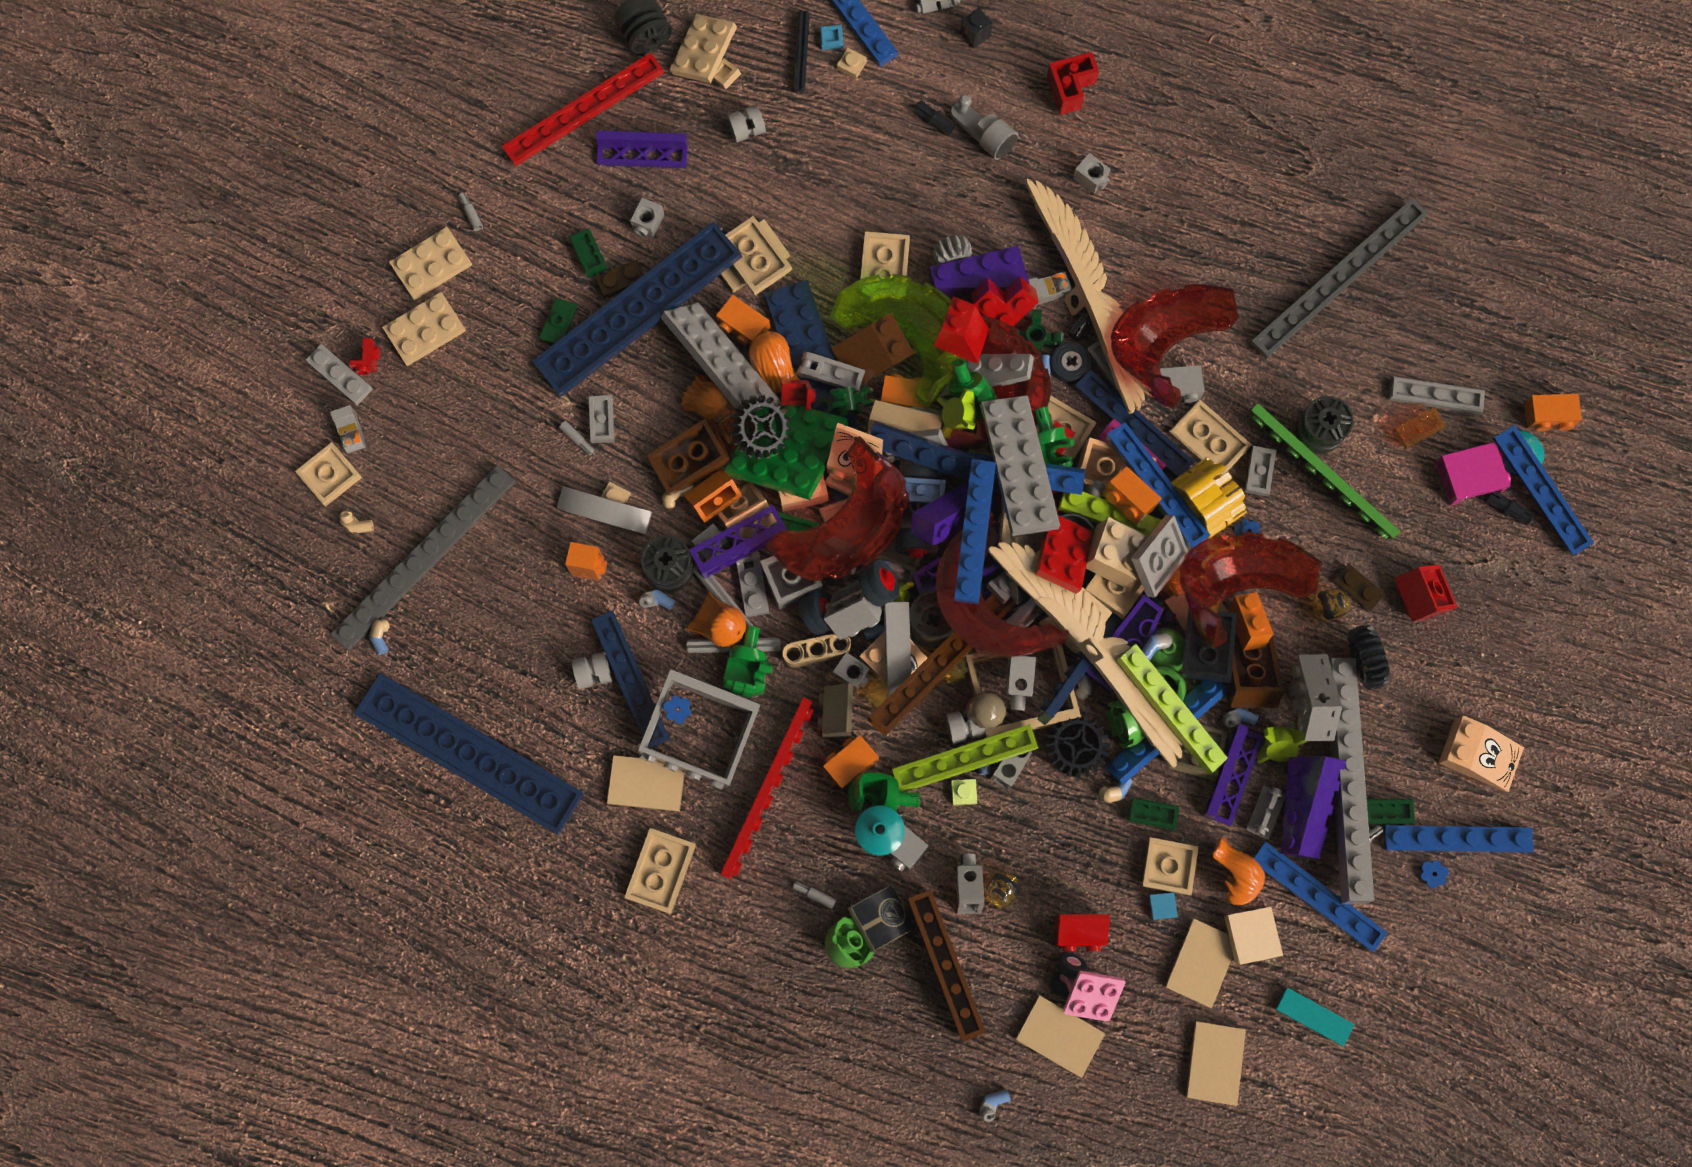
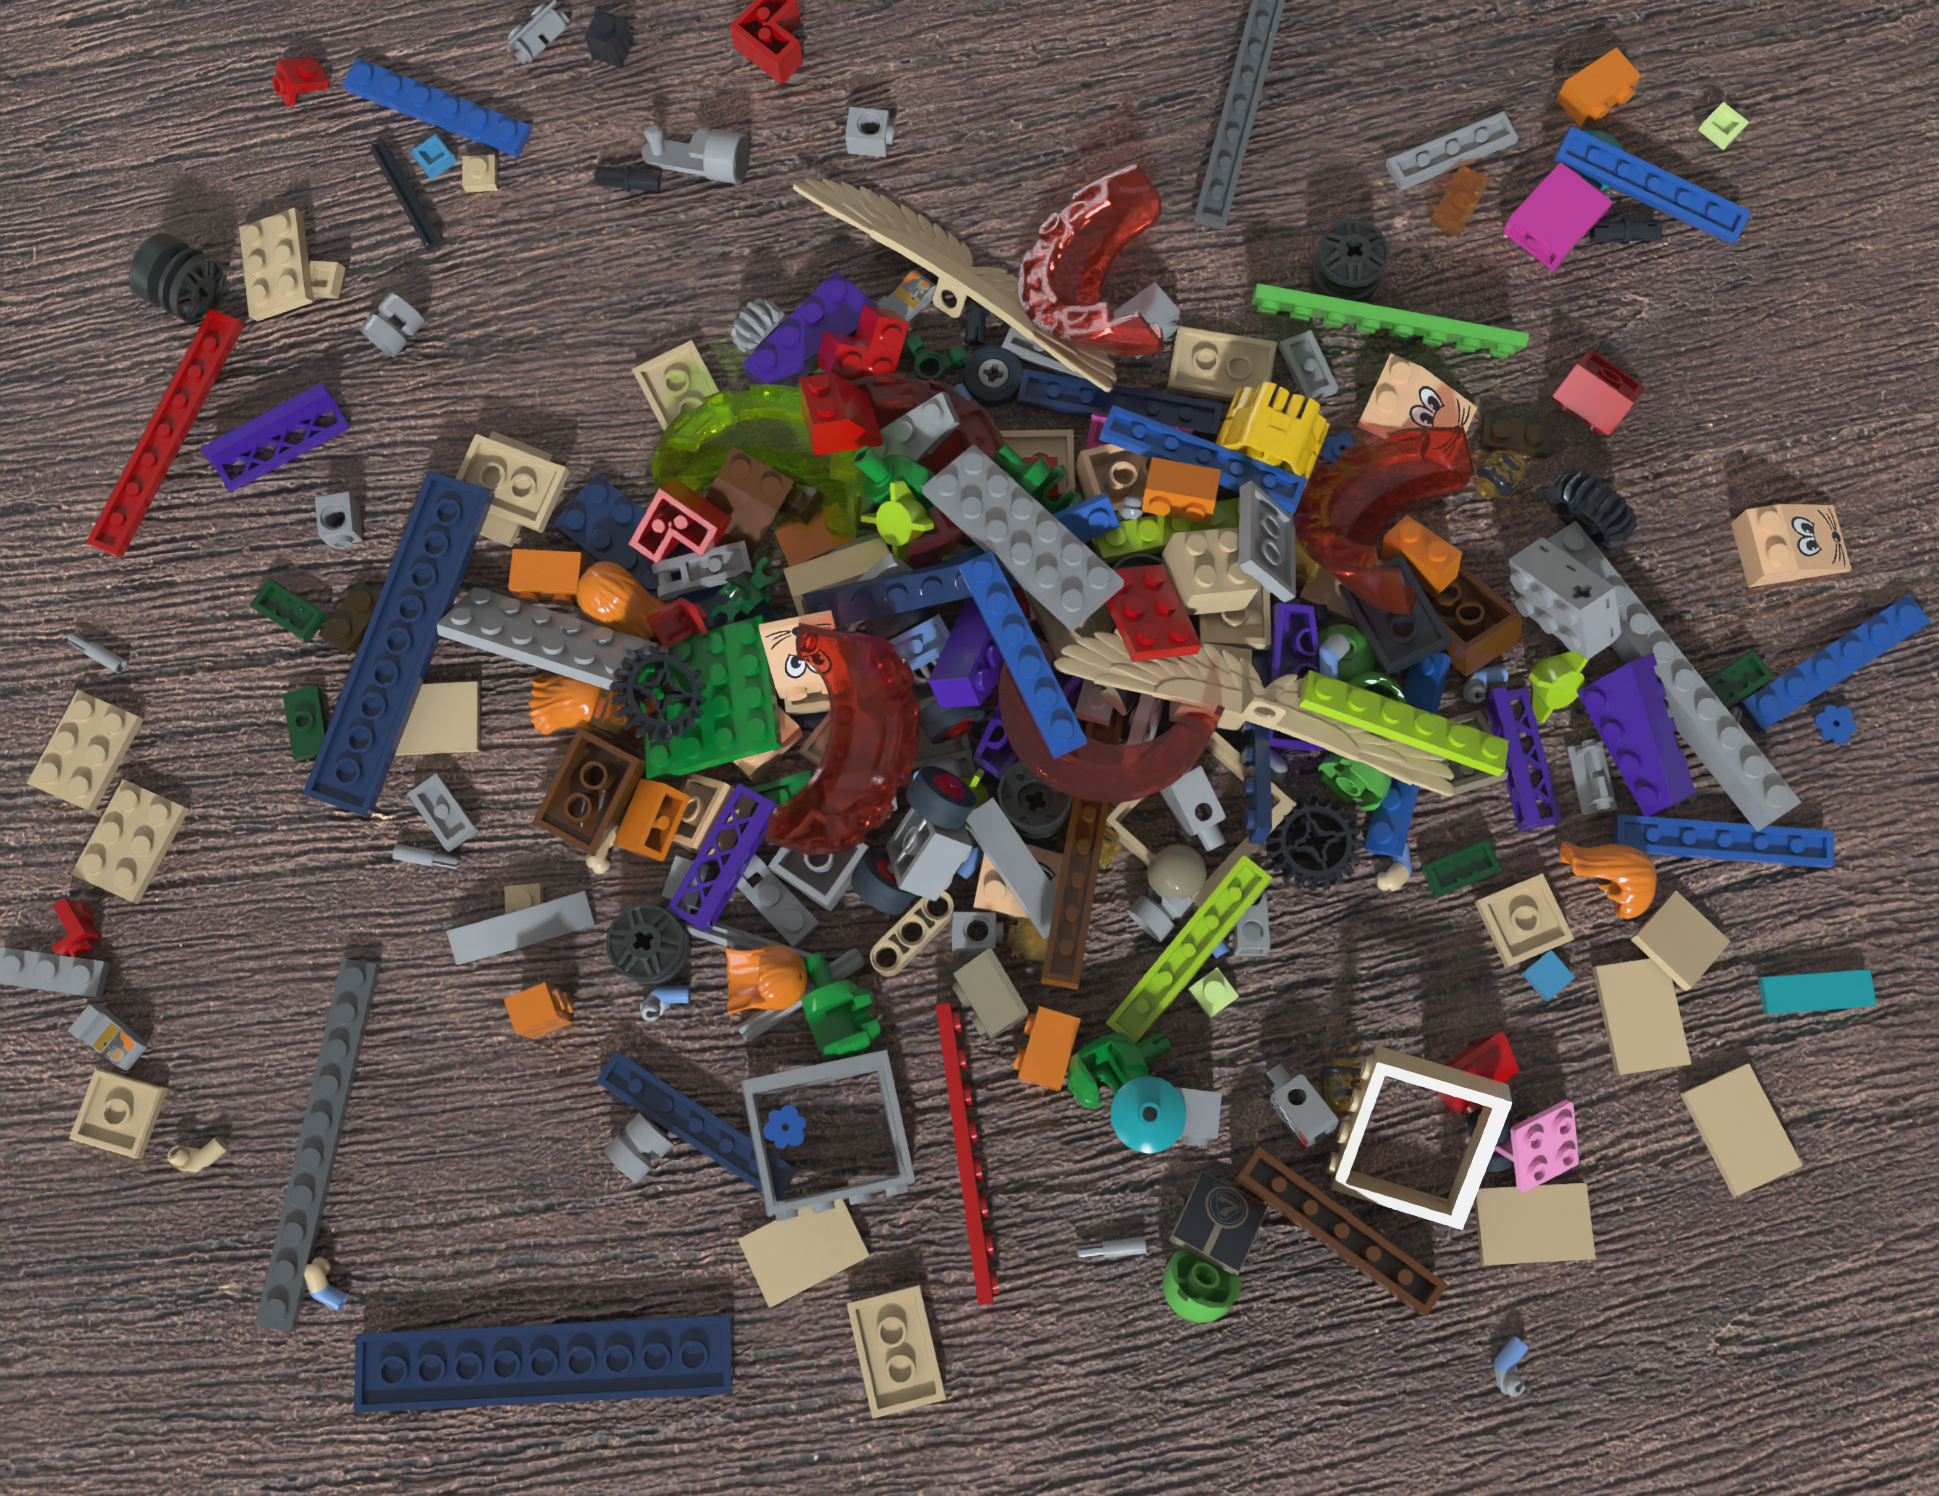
camera: 30 degrees left, 0 degrees up
none -> tan tile [395,681,481,756]
none -> red brick [629,479,733,564]
none -> dark brown plate [779,483,825,525]
none -> tan window [1326,1045,1512,1230]
none -> light nougat slope [1357,354,1477,467]
none -> yellowish green plate [1698,102,1749,150]

